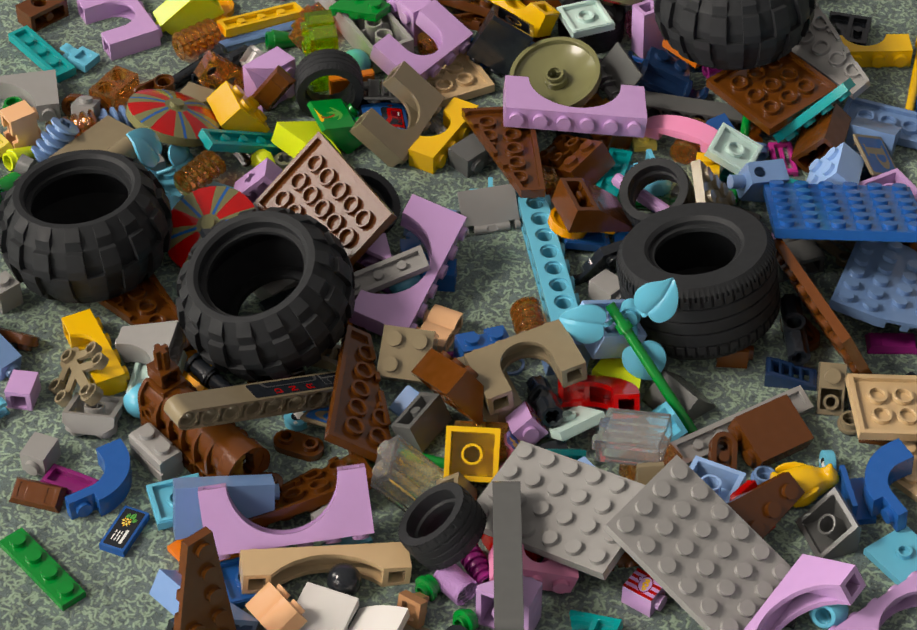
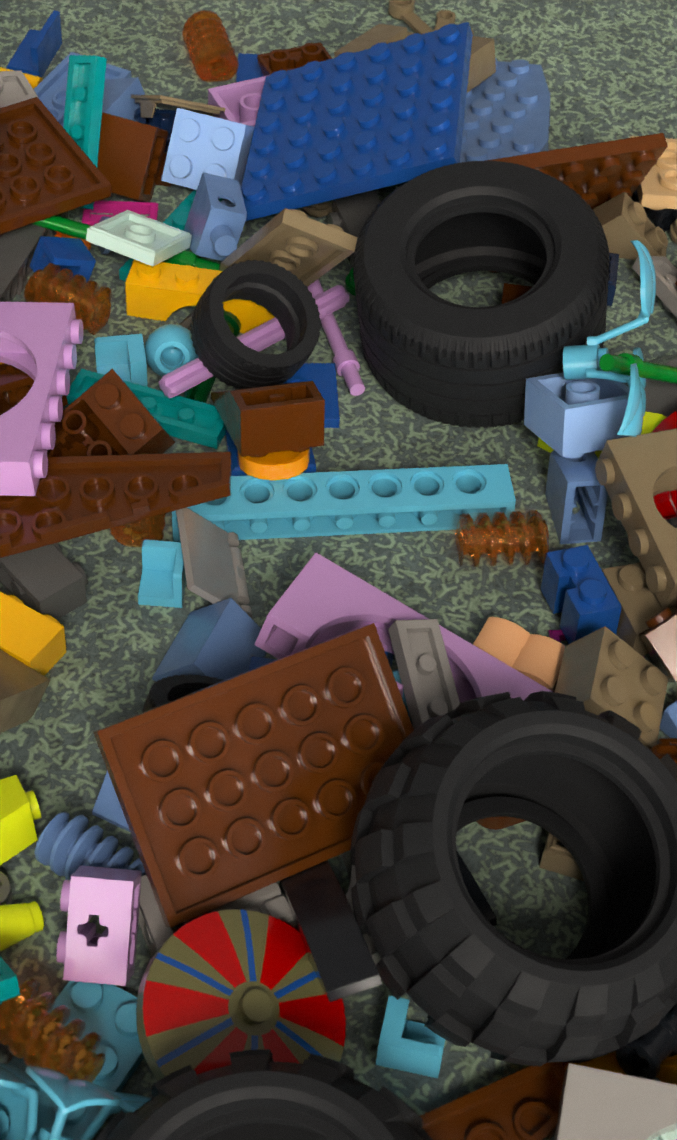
camera: 90 degrees left, 5 degrees up
black wing [573,240,622,286] -> none
light grey brick [588,269,621,300] -> none
bright pink slope [644,115,718,153] -> none

